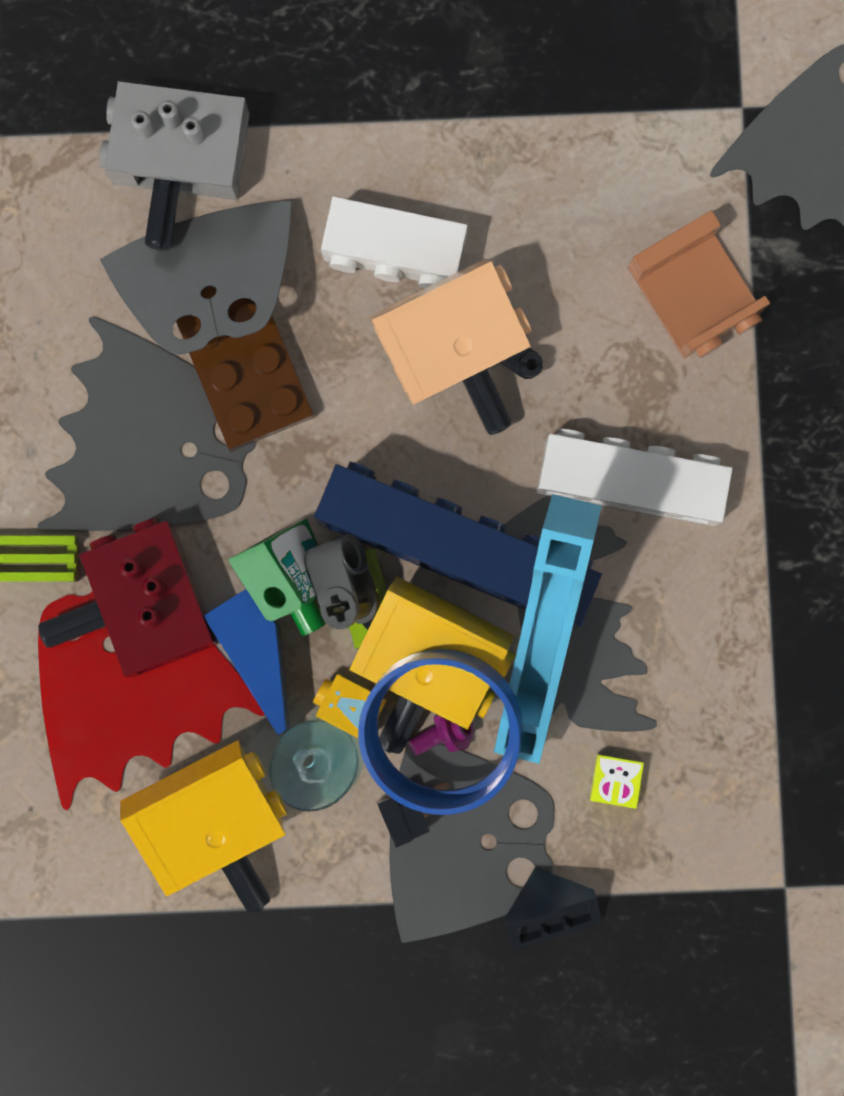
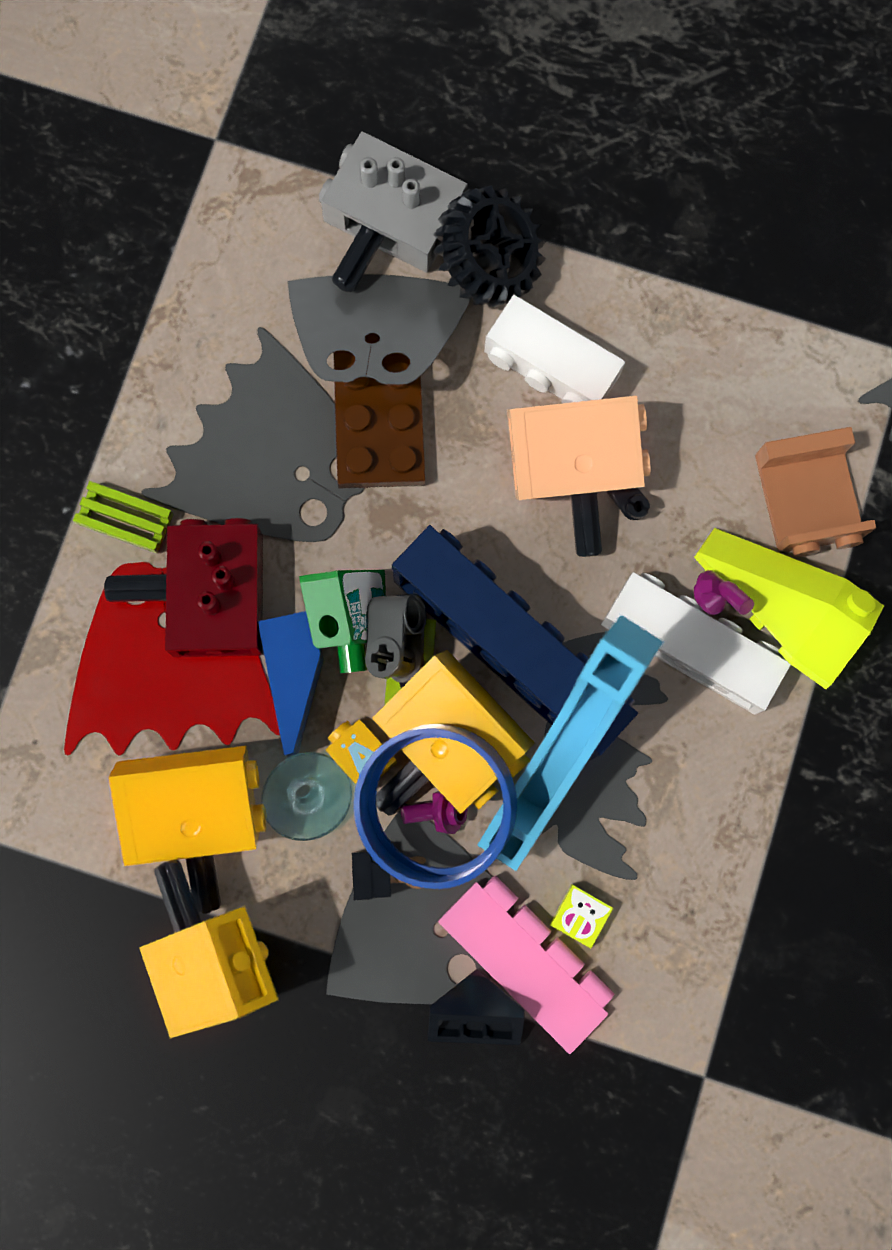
camera: 15 degrees right, 5 degrees down
none -> yellow piece [139,860,278,1038]
none -> black gear [433,185,547,307]
none -> bright pink windscreen [438,875,615,1054]
none -> neon yellow wedge [694,528,884,689]
none -> magenta plate [694,570,754,615]

